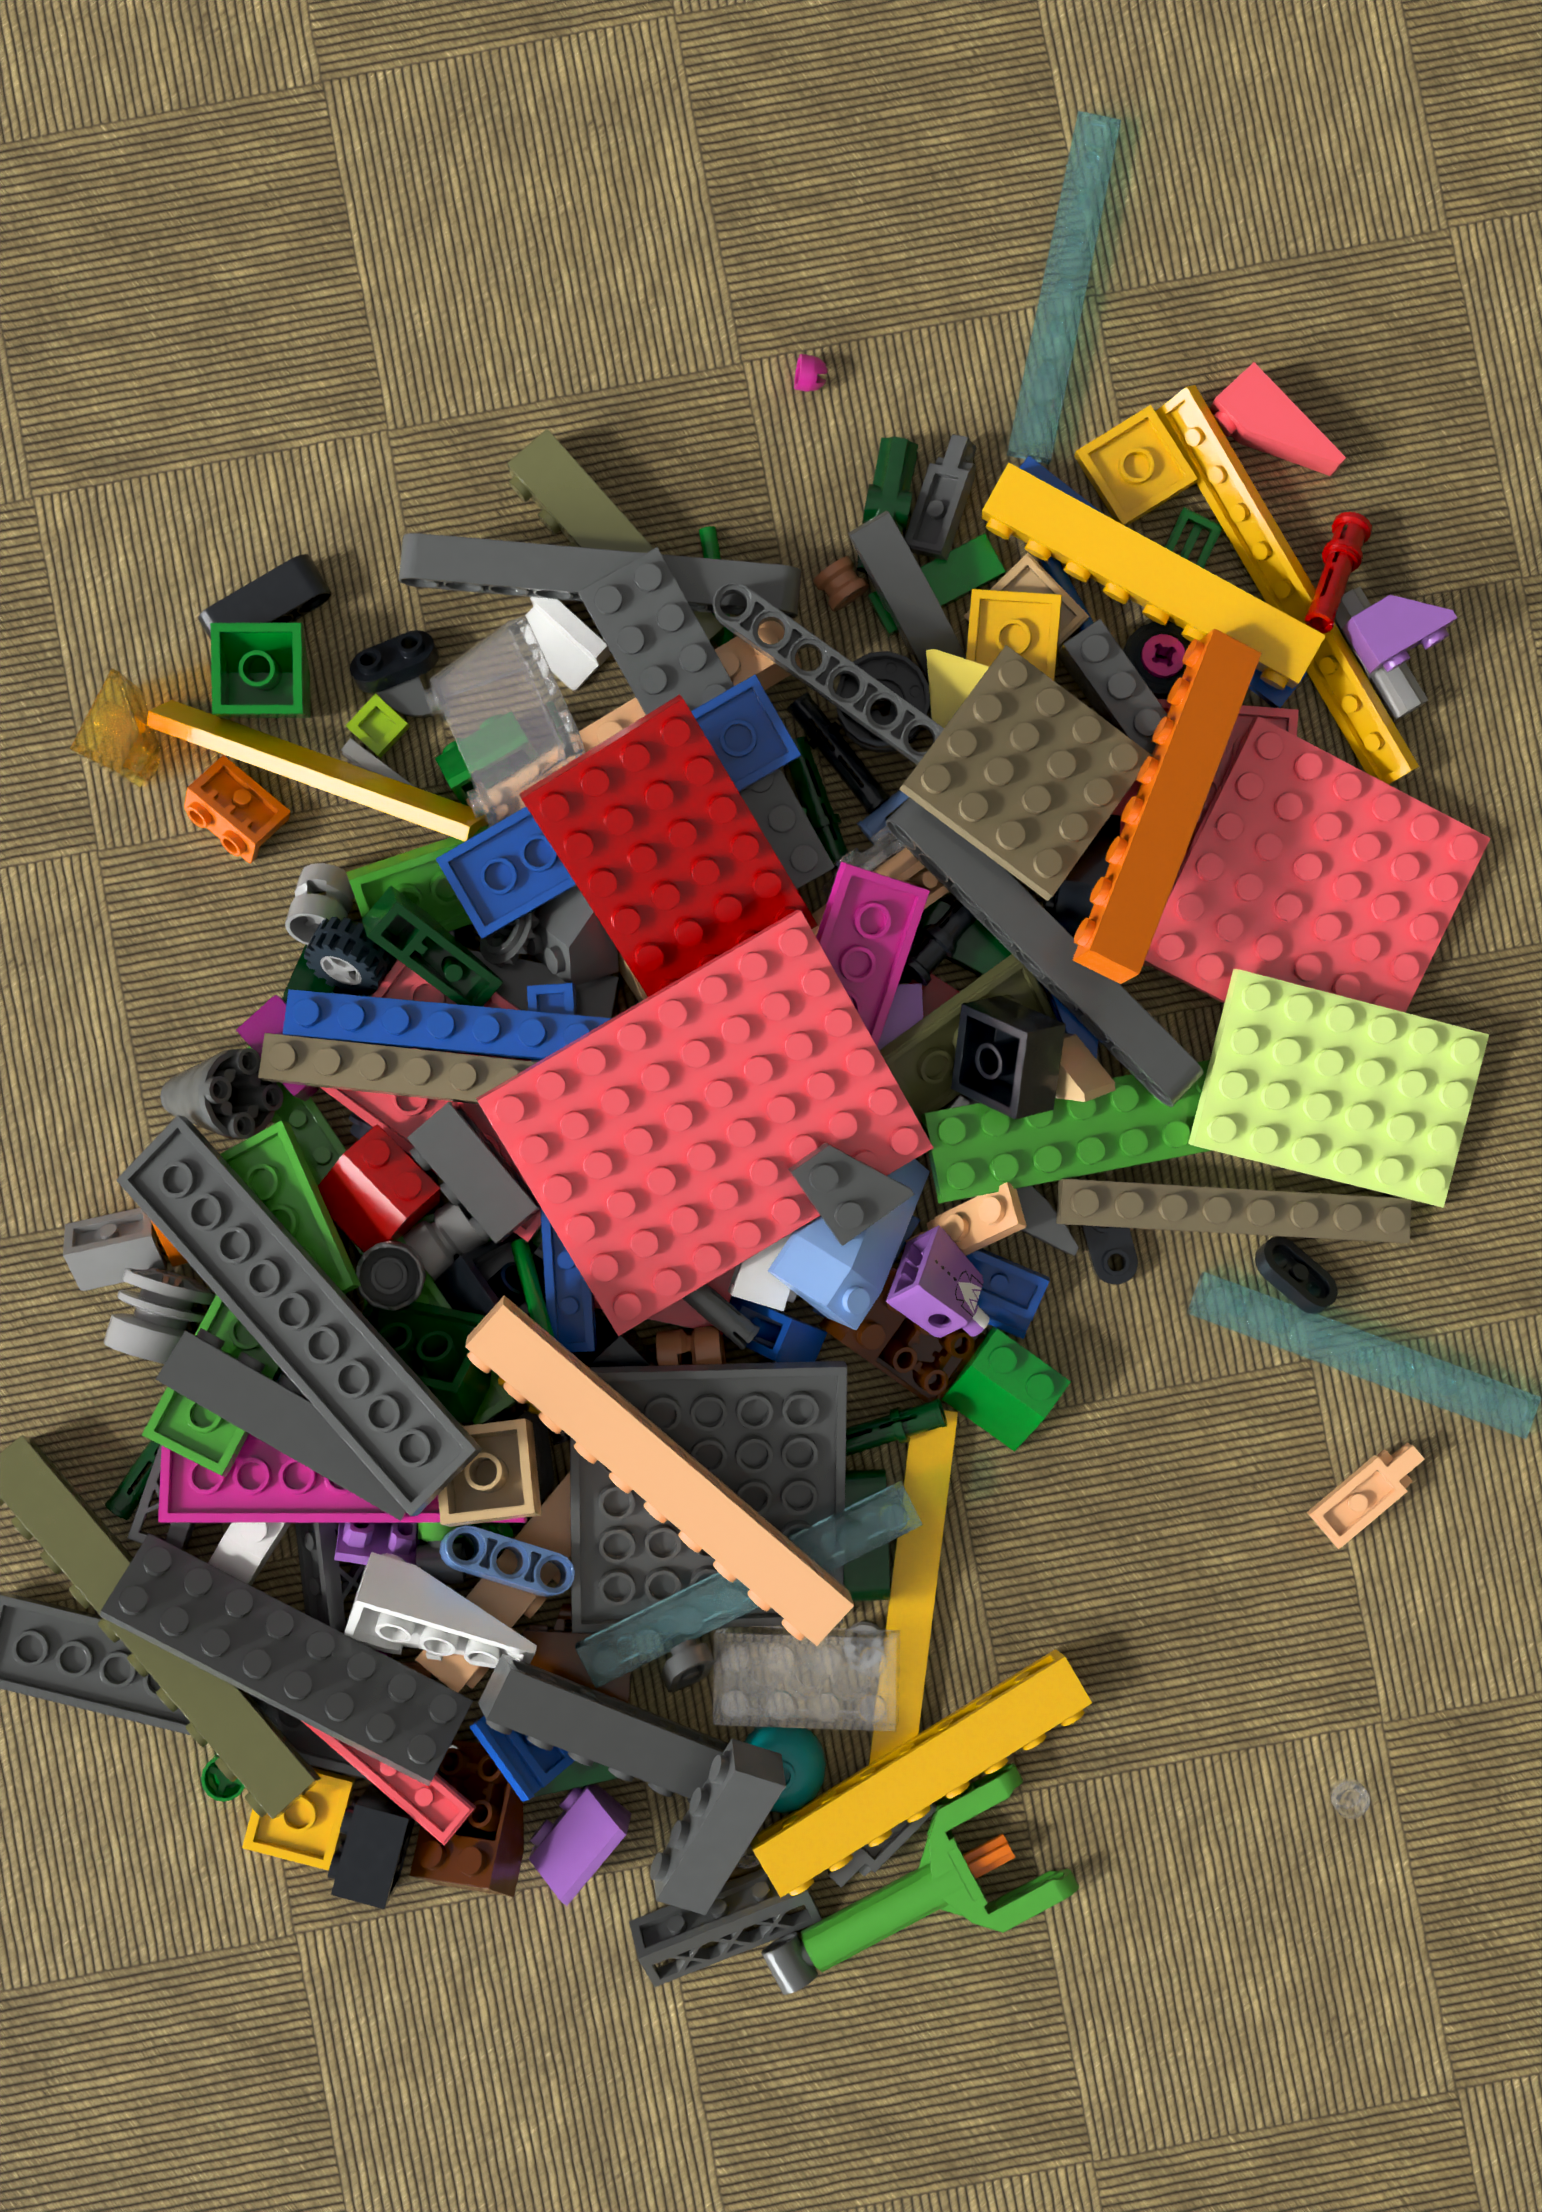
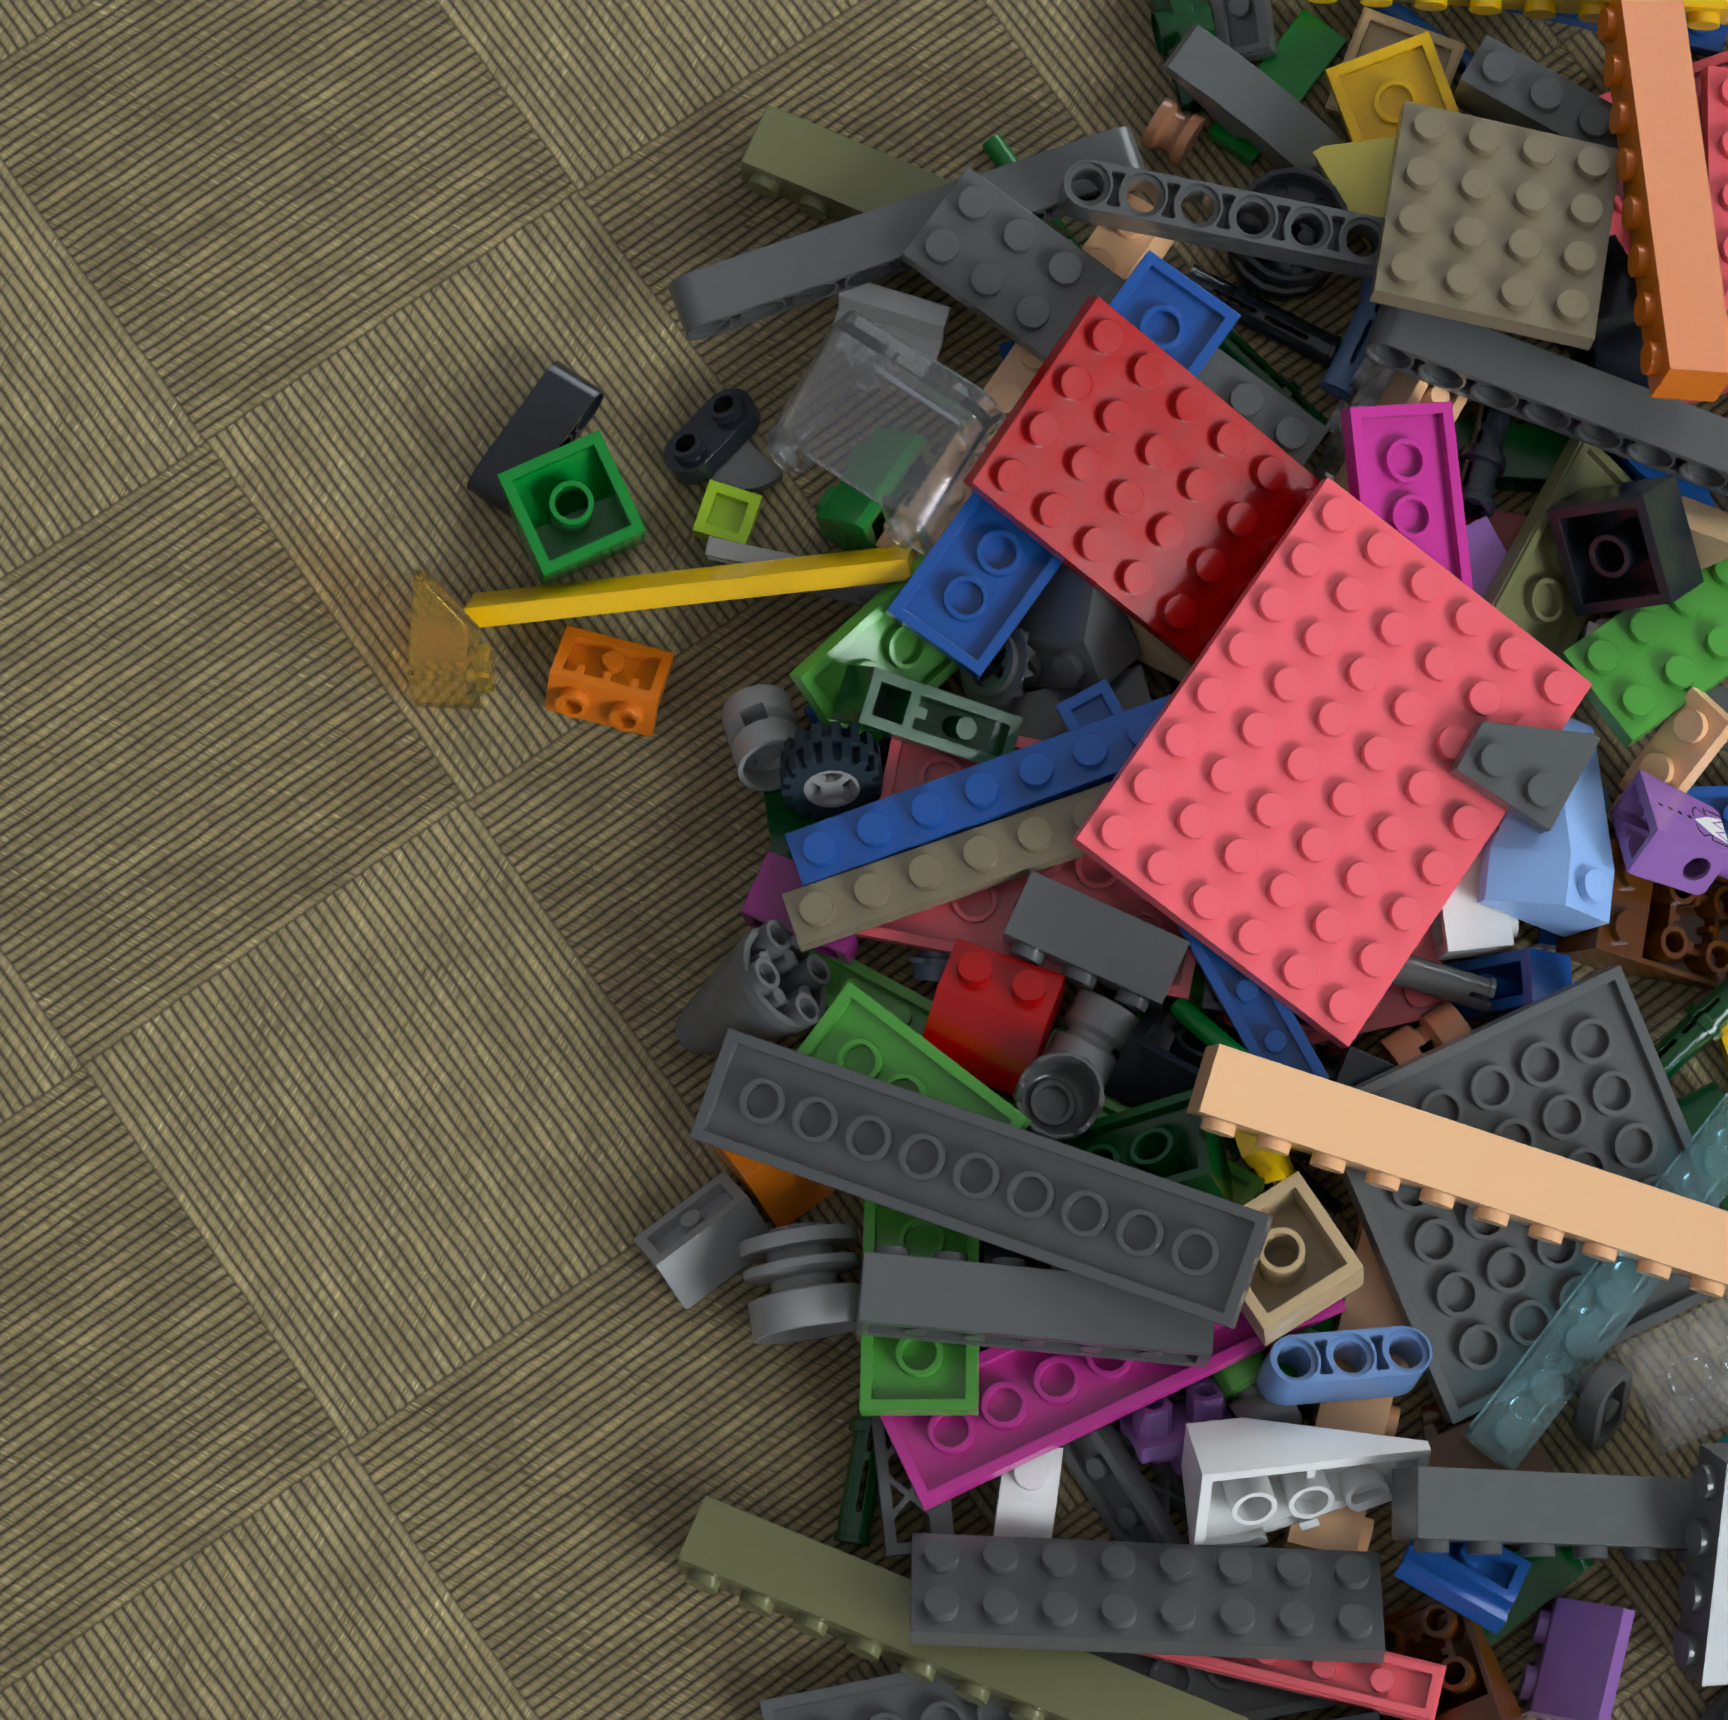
camera: 30 degrees left, 10 degrees down
wheel [1123,622,1191,699] -> none

